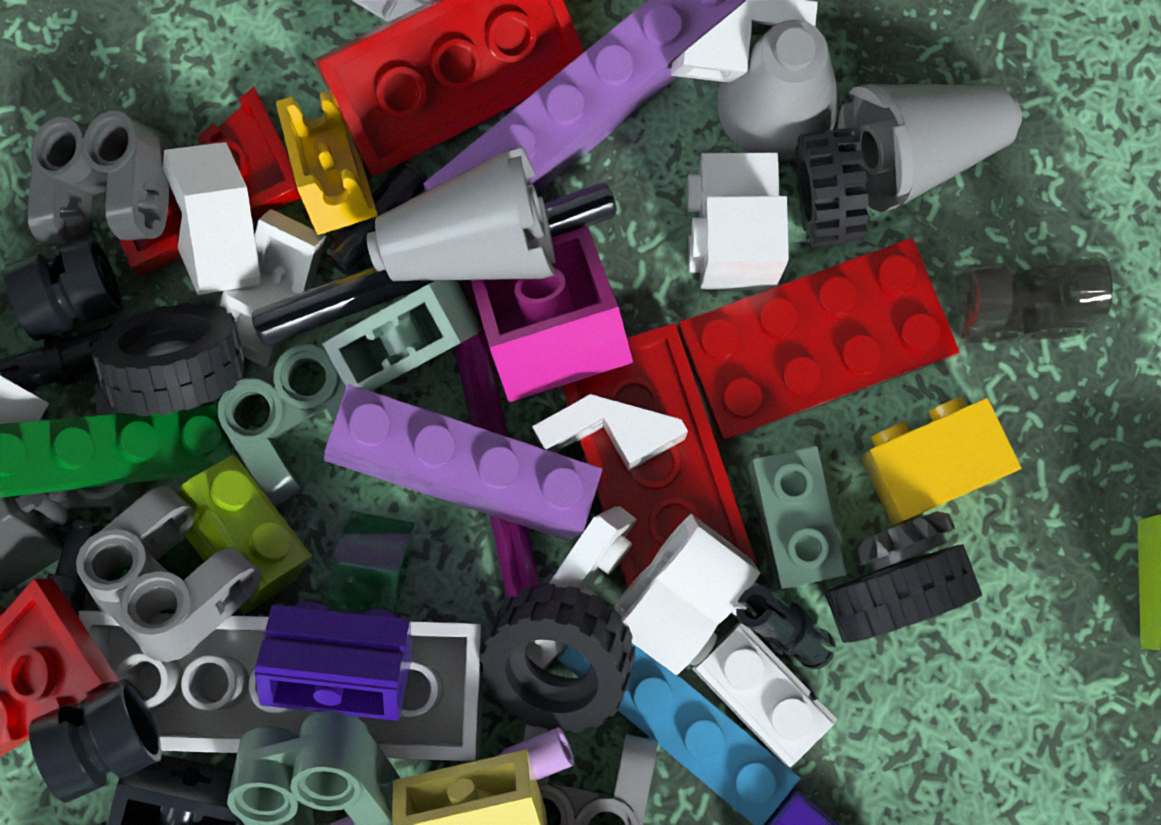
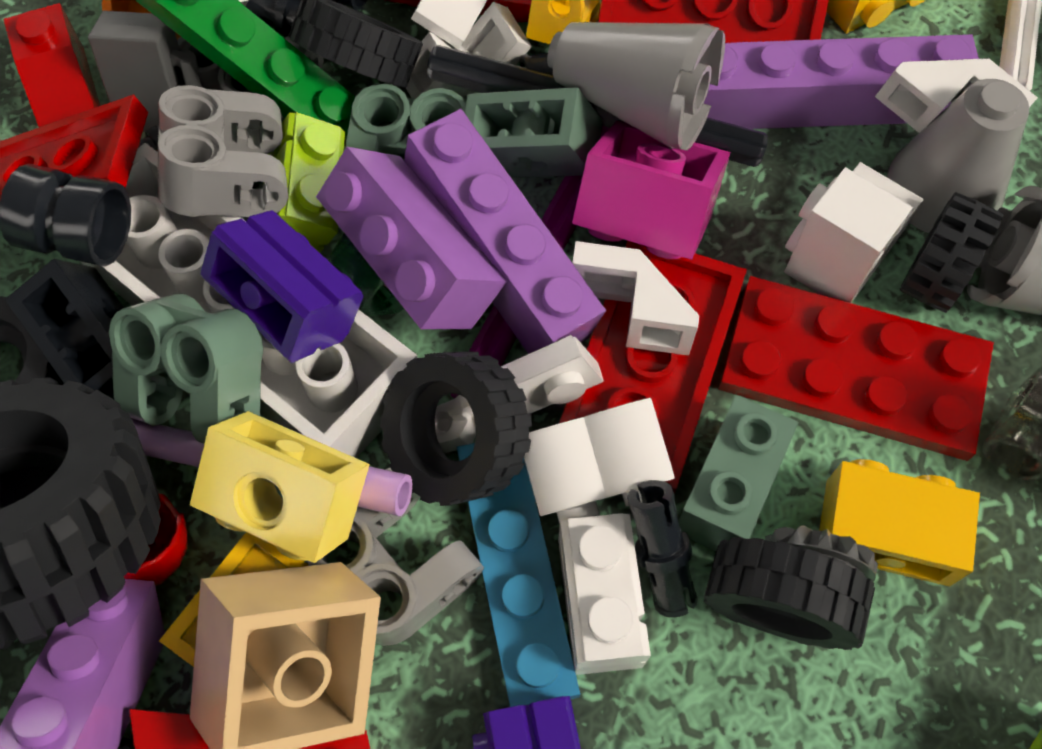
camera: 35 degrees right, 15 degrees down
none -> medium lavender brick [316,147,507,329]

